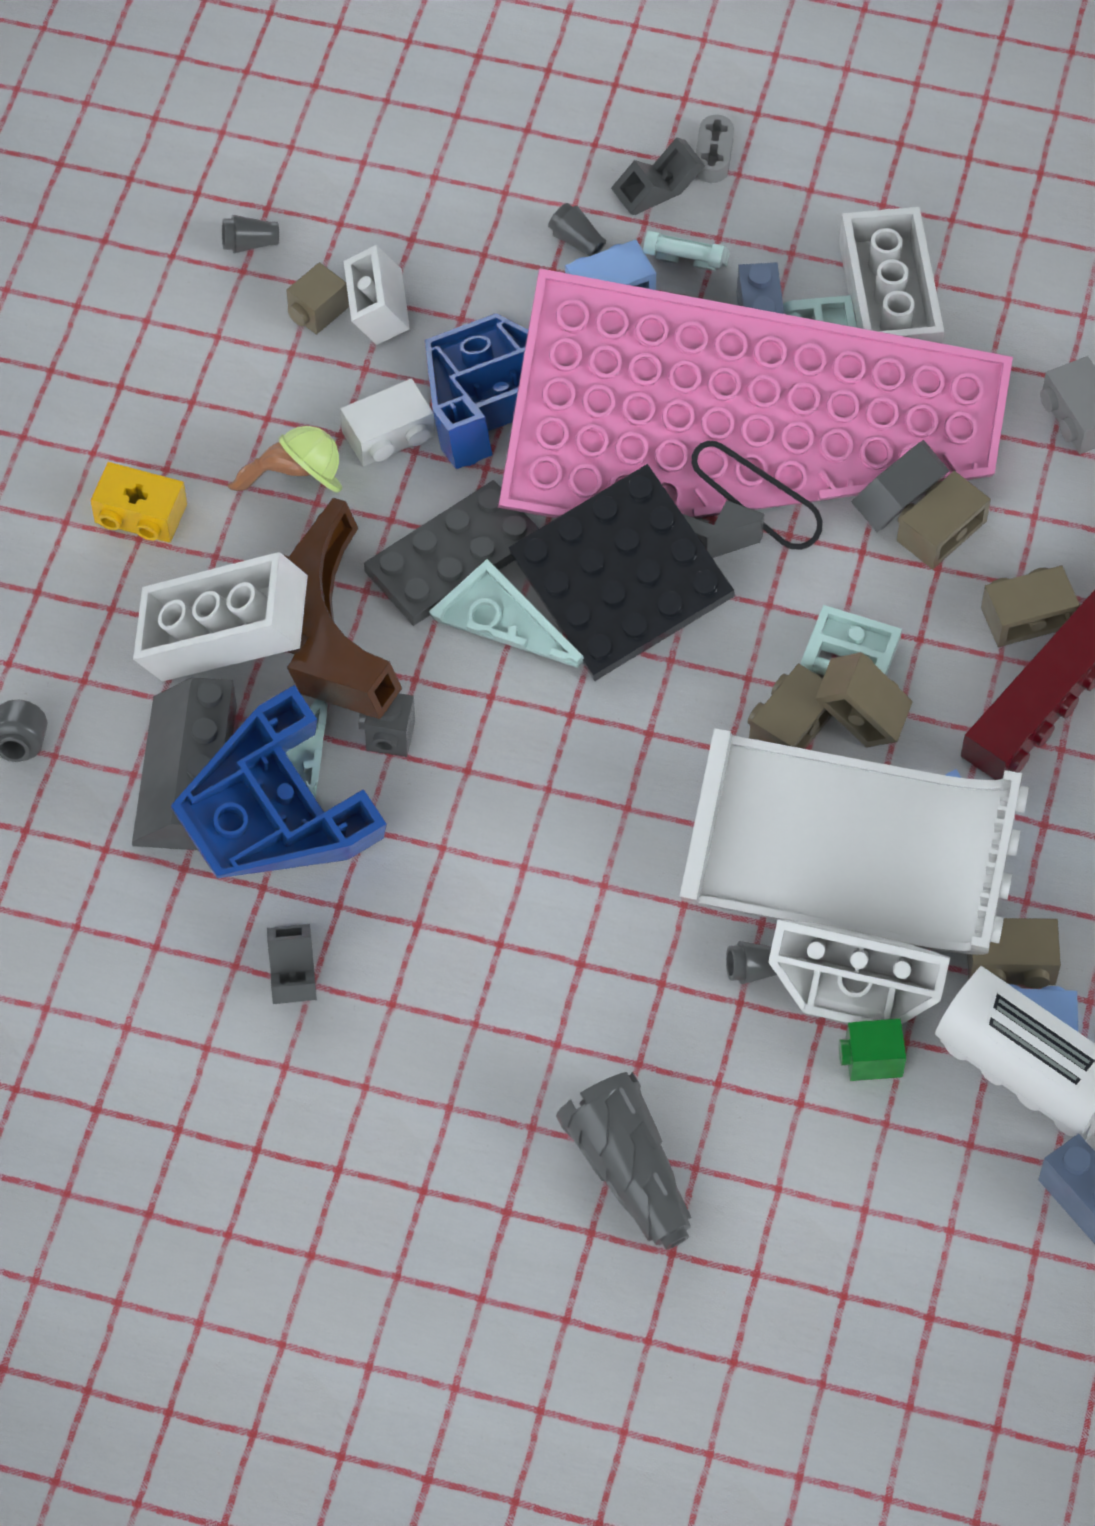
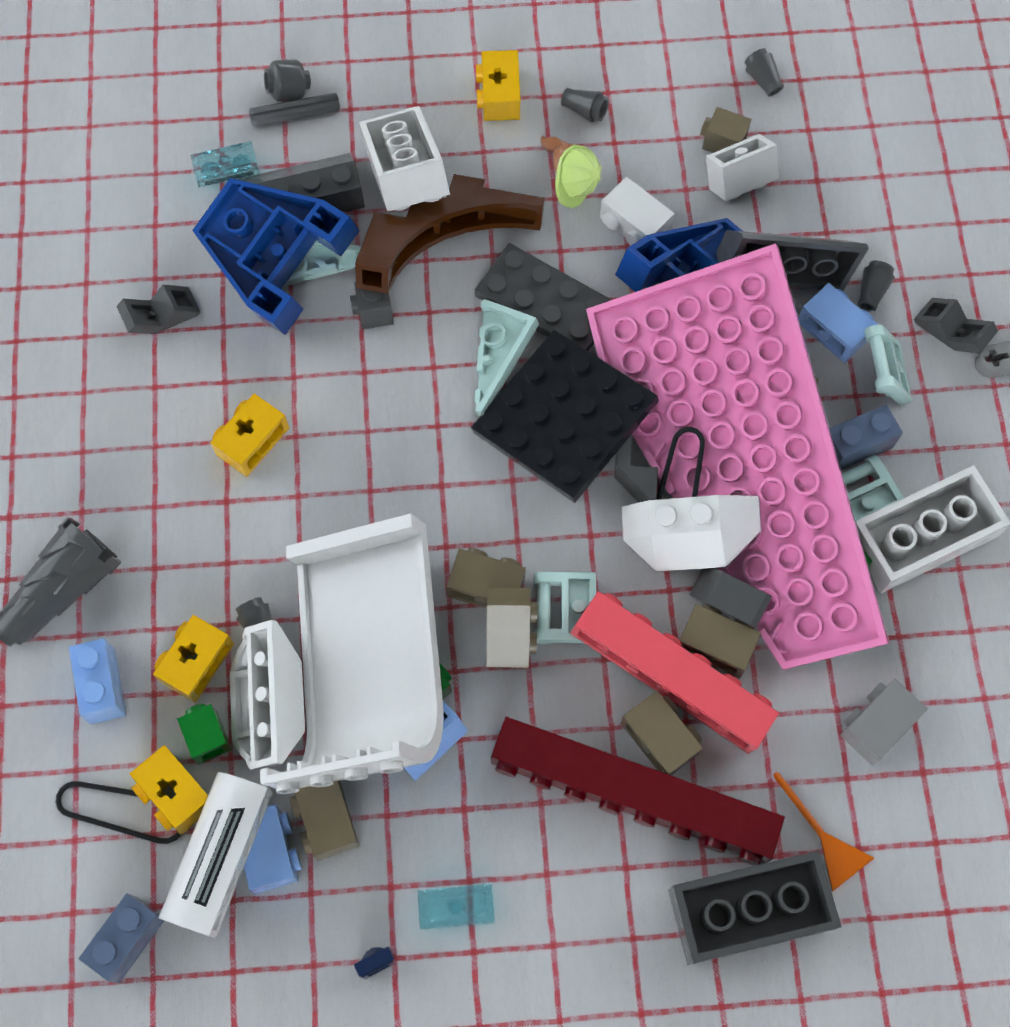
camera: 70 degrees right, 10 degrees up
none -> black piece [55,781,184,844]
none -> light blue brick [69,638,126,724]
none -> yellow brick [129,745,208,835]
none -> yellow brick [153,614,234,703]
none -> clear light blue plate [190,141,260,187]
none -> yellow brick [210,393,289,477]
none -> dark grey axle [249,93,340,126]
none -> dark grey cone [561,88,609,122]
none -> coral brick [570,591,779,754]
none -> white wedge [622,495,761,572]
none -> dark grey slope [716,230,869,291]

